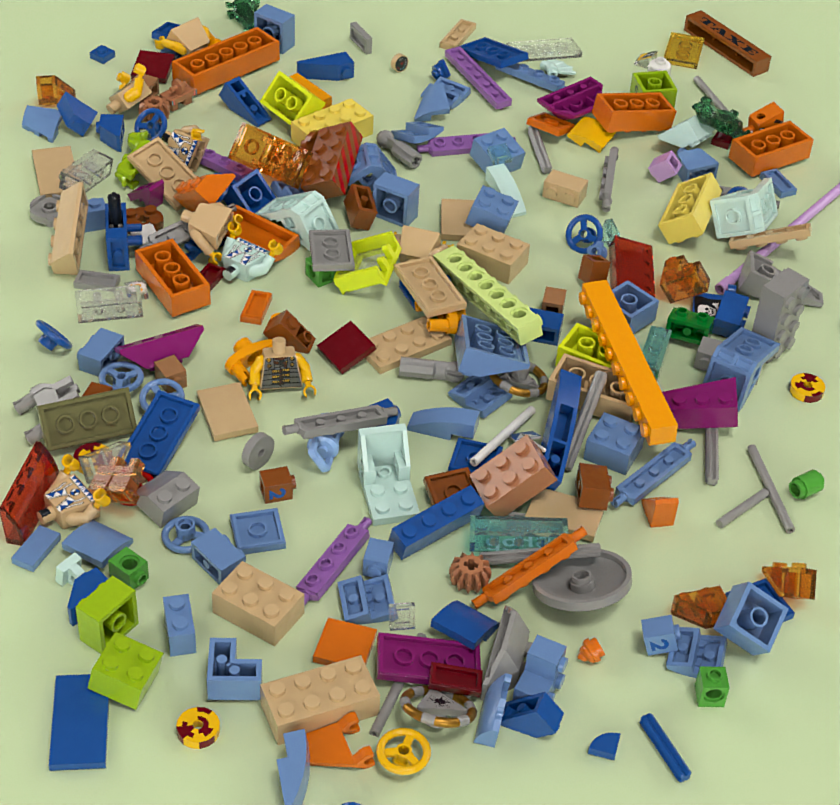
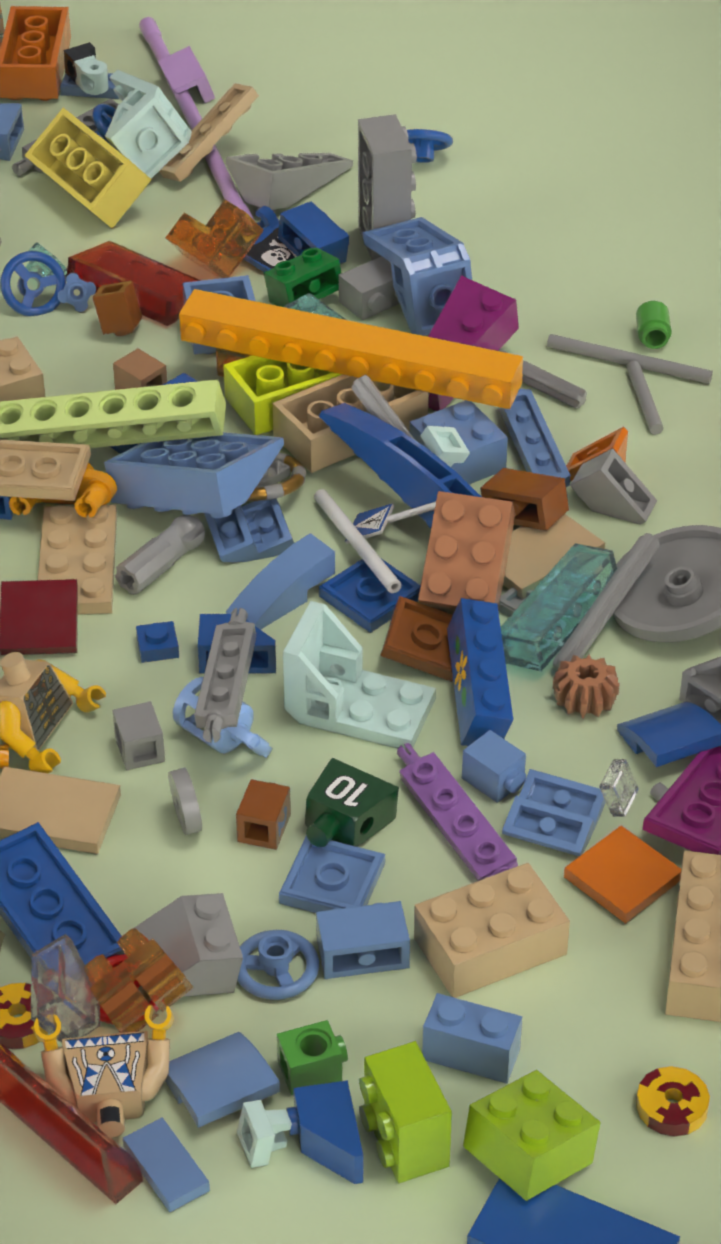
camera: 55 degrees left, 0 degrees up
medium blue brick [207,638,262,700] -> none
orange plate [471,526,588,609] -> none
yellow piece [789,373,825,403] -> none
none -> light aqua leg [63,42,109,95]
none -> light grey brick [112,701,165,770]
none -> blue plate [136,621,179,663]
none -> lavender panel [158,46,215,103]
none -> dark green torso [305,758,399,847]
none -> light aqua tile [420,426,470,467]
none -> light grey slope [570,448,657,525]

